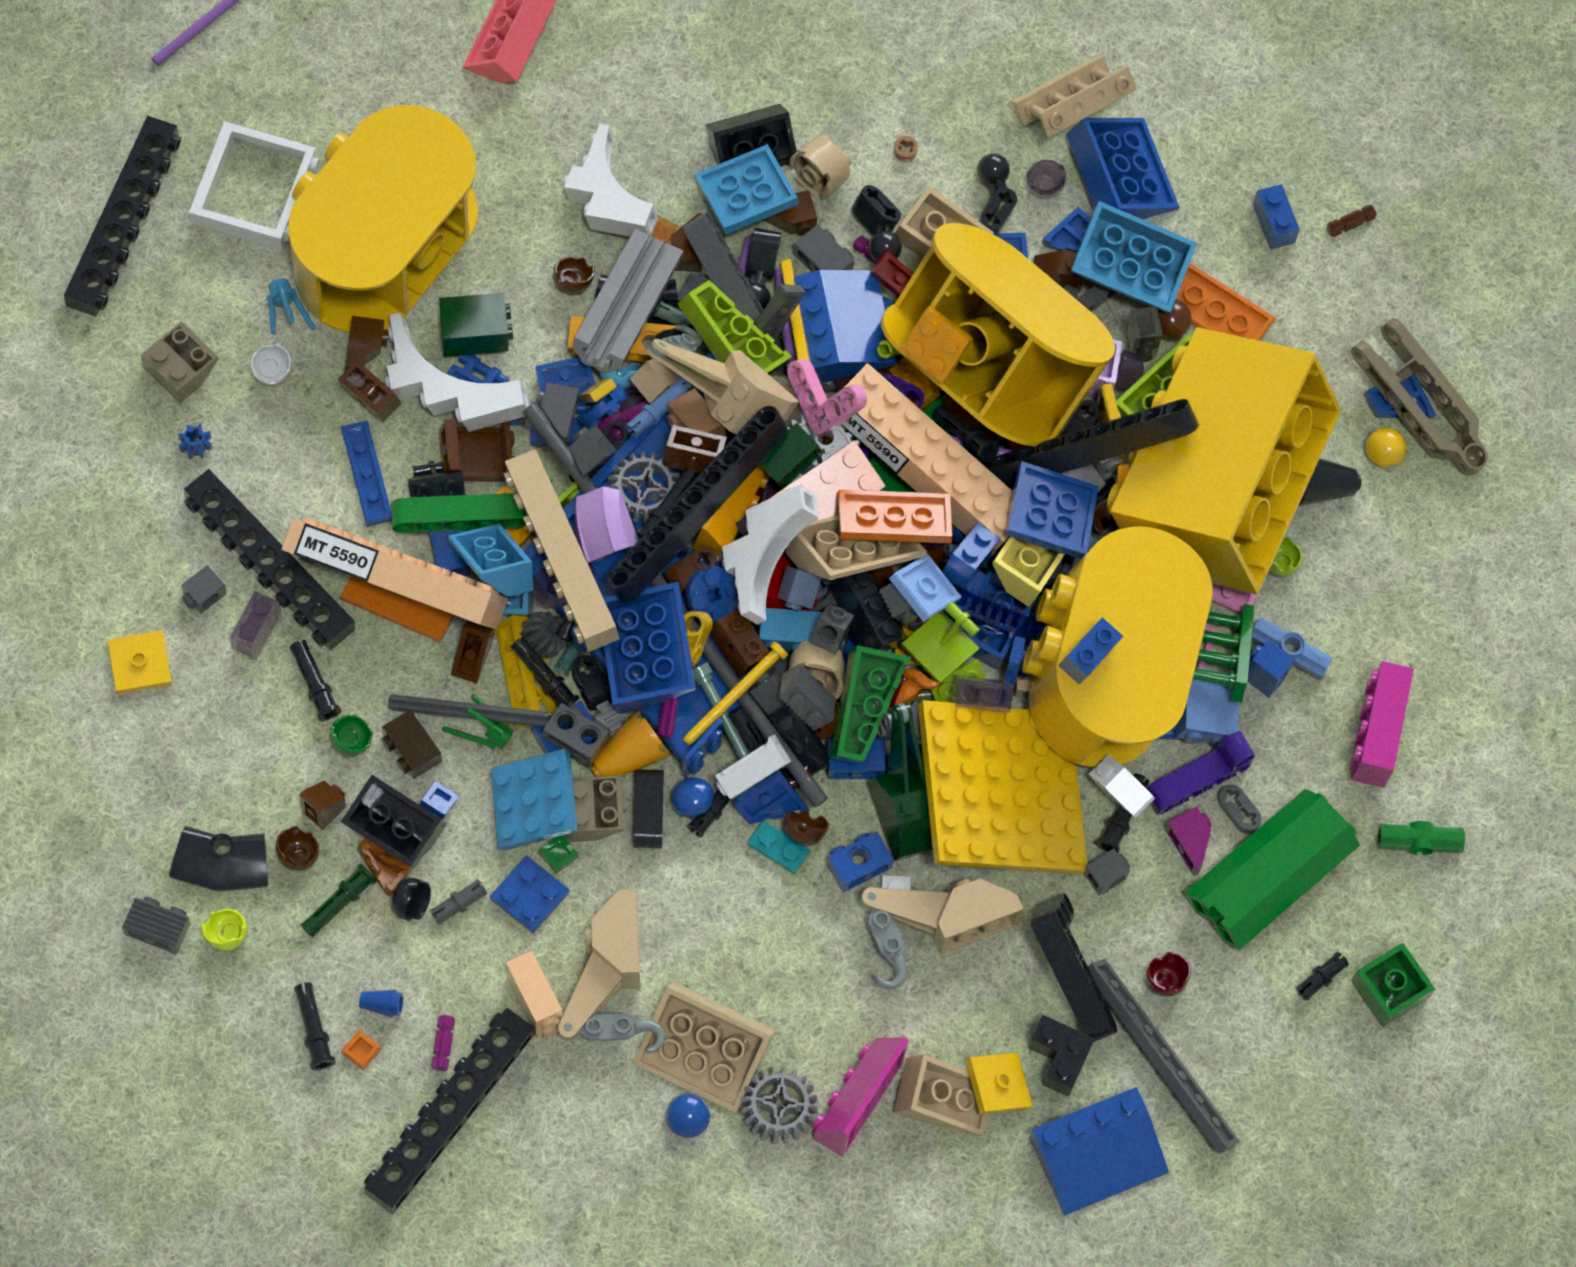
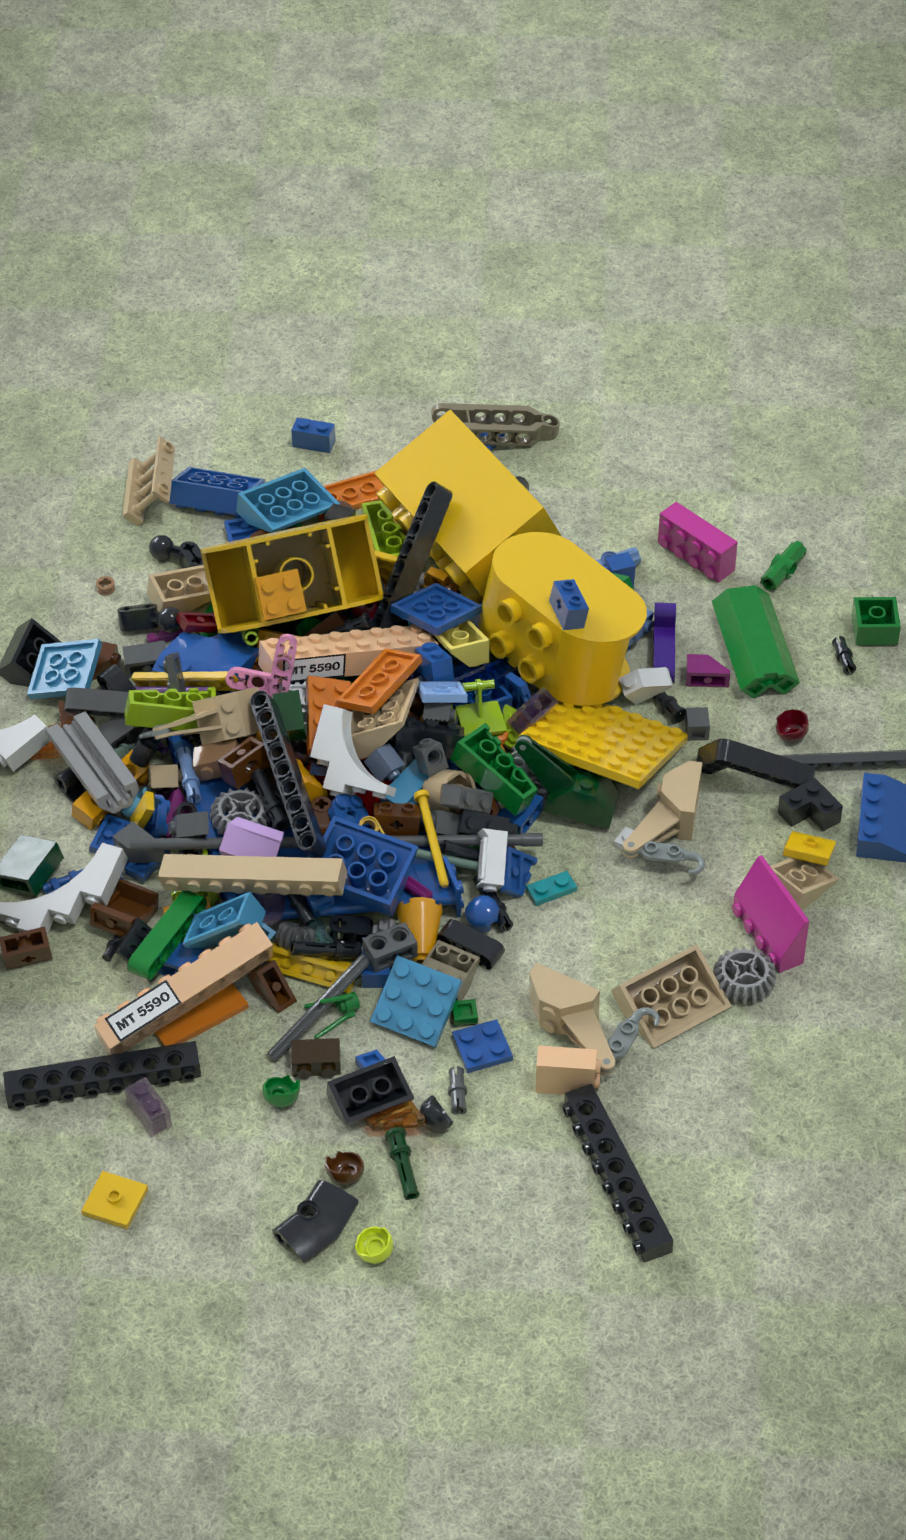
camera: 50 degrees left, 20 degrees down
dark grey brick [122,897,191,954] -> none
dark grey brick [181,565,227,614] -> none
black pin [290,640,342,722] -> none
black pin [294,982,336,1070] -> none
reddish brown slope [299,780,346,830] -> none
blue tile [341,421,392,527] -> none
orange tile [341,1030,382,1071] -> none
blue cone [359,989,403,1018] -> none
magenta axle [431,1015,455,1071] -> none
reddish brown hair [553,257,595,294] -> none
blue hair [665,1094,711,1138] -> none
reddish brown hair [784,810,829,846] -> none
tan brick [790,134,852,198] -> none
blue brick [827,832,894,893] -> none
hair [1026,159,1067,198] -> none
dark grey beam [1218,785,1262,834] -> none
reddish brown axle [1327,205,1377,237] -> none
yellow hair [1365,427,1407,468] -> none

